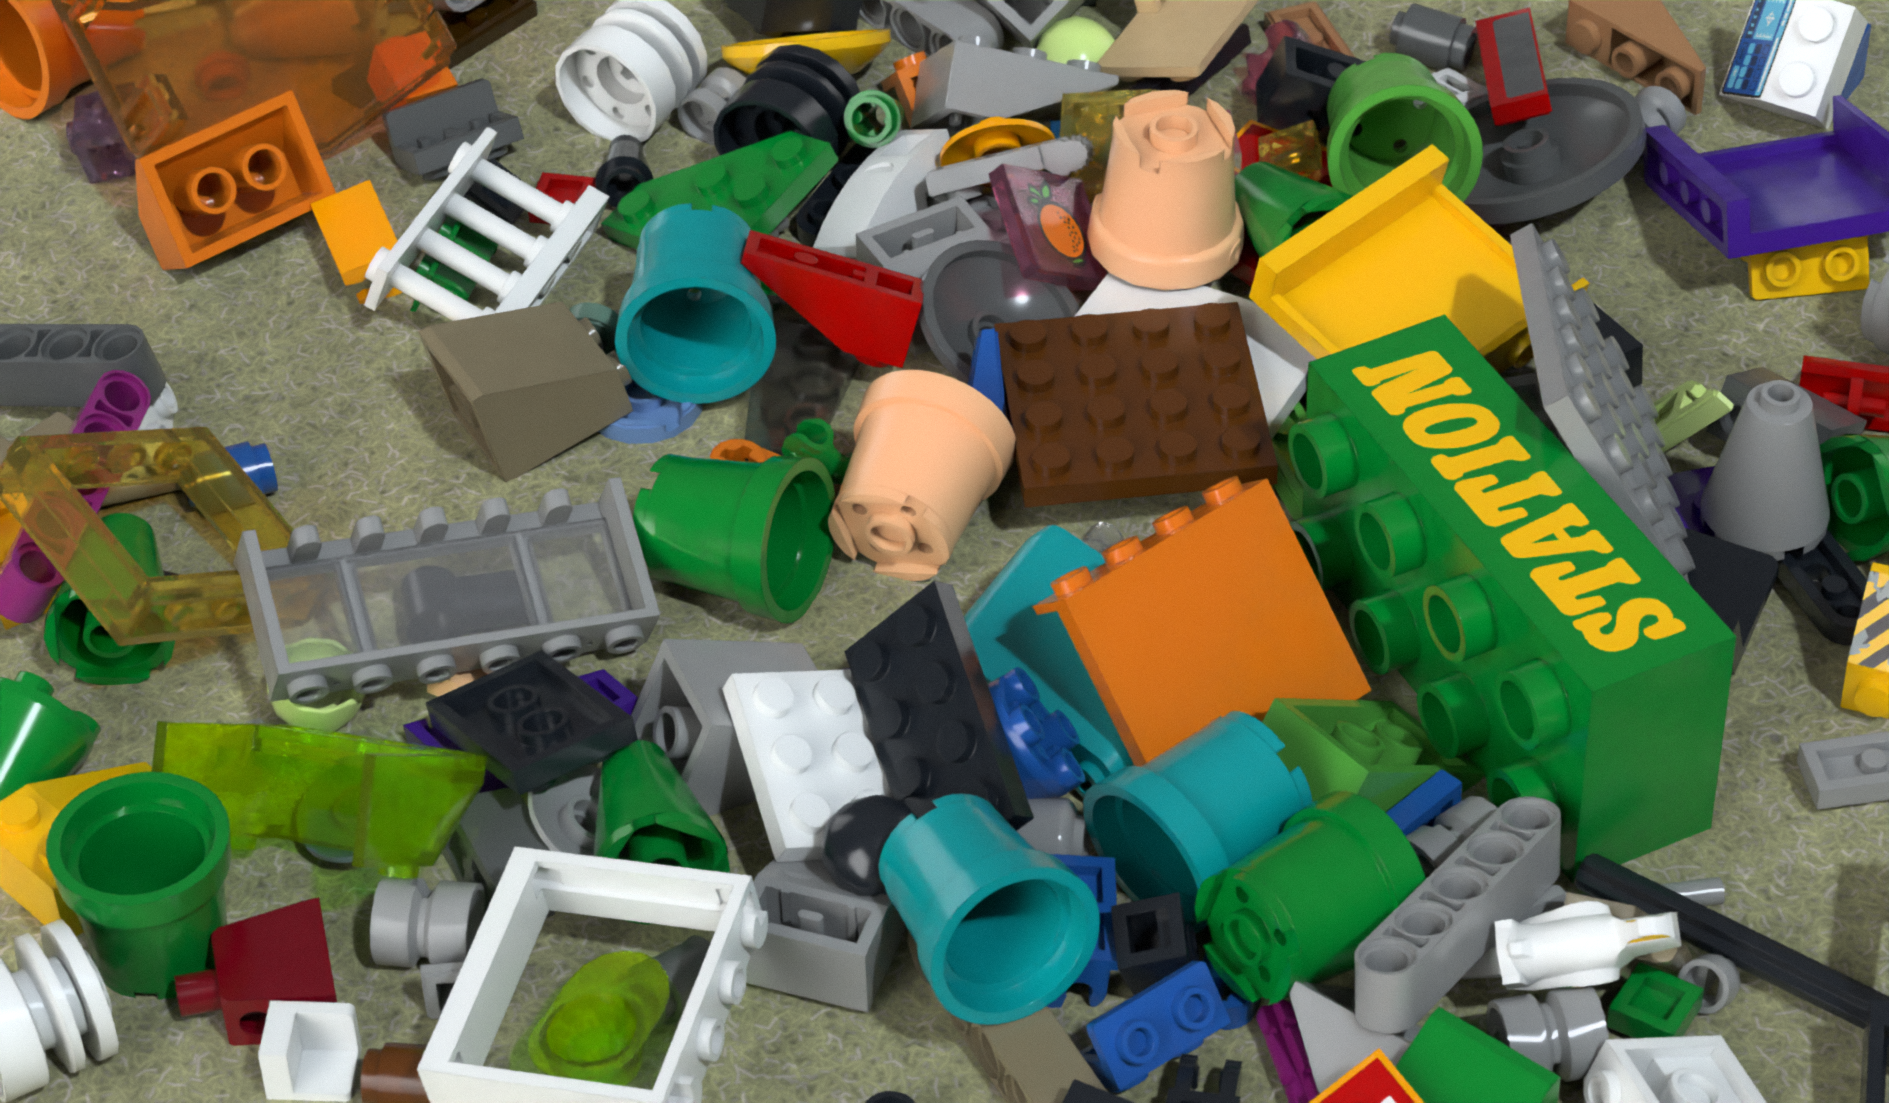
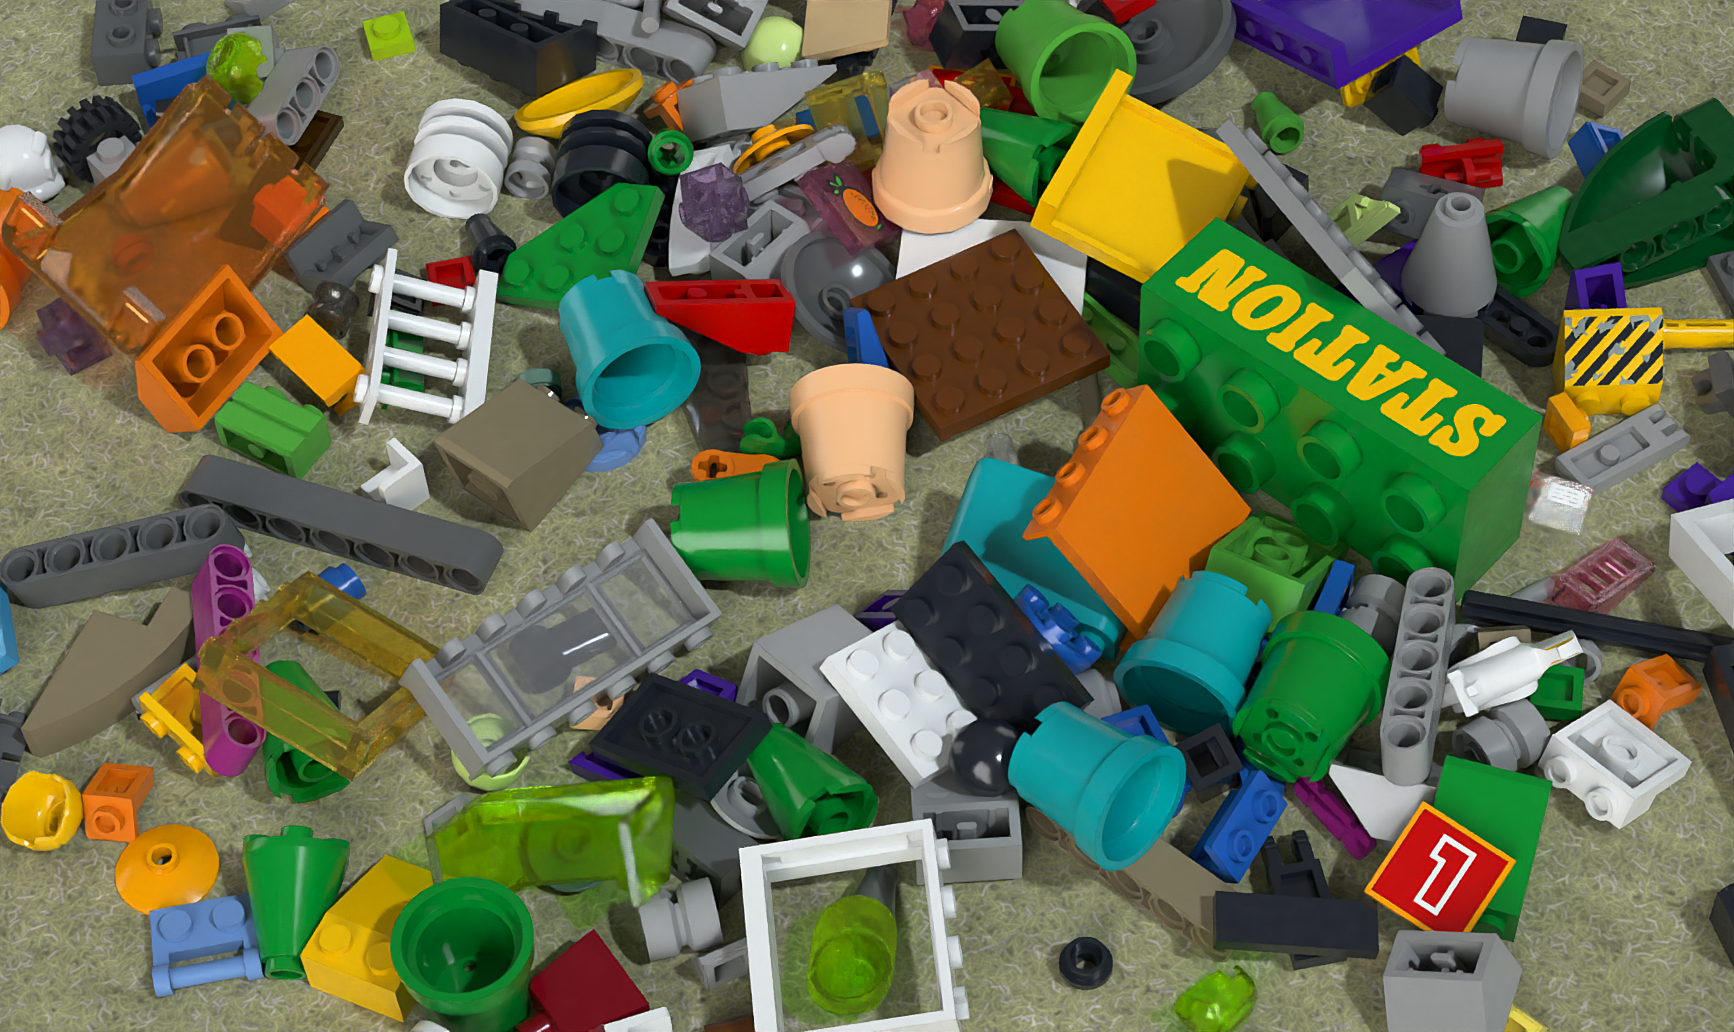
camera: 20 degrees left, 10 degrees up
none -> dark grey beam [179,455,504,595]
none -> bright green brick [214,381,332,479]
none -> clear smoke wheel [303,282,360,340]
none -> white panel [360,438,430,511]
none -> clear purple brick [679,162,750,242]
none -> bright green cone [1251,92,1304,154]
none -> black brick [1363,54,1443,136]
none -> clear tile [1523,469,1595,536]
none -> light orange plate [1543,392,1591,454]
none -> clear pink slope [1551,537,1656,615]
none -> orange bracket [1610,654,1703,731]

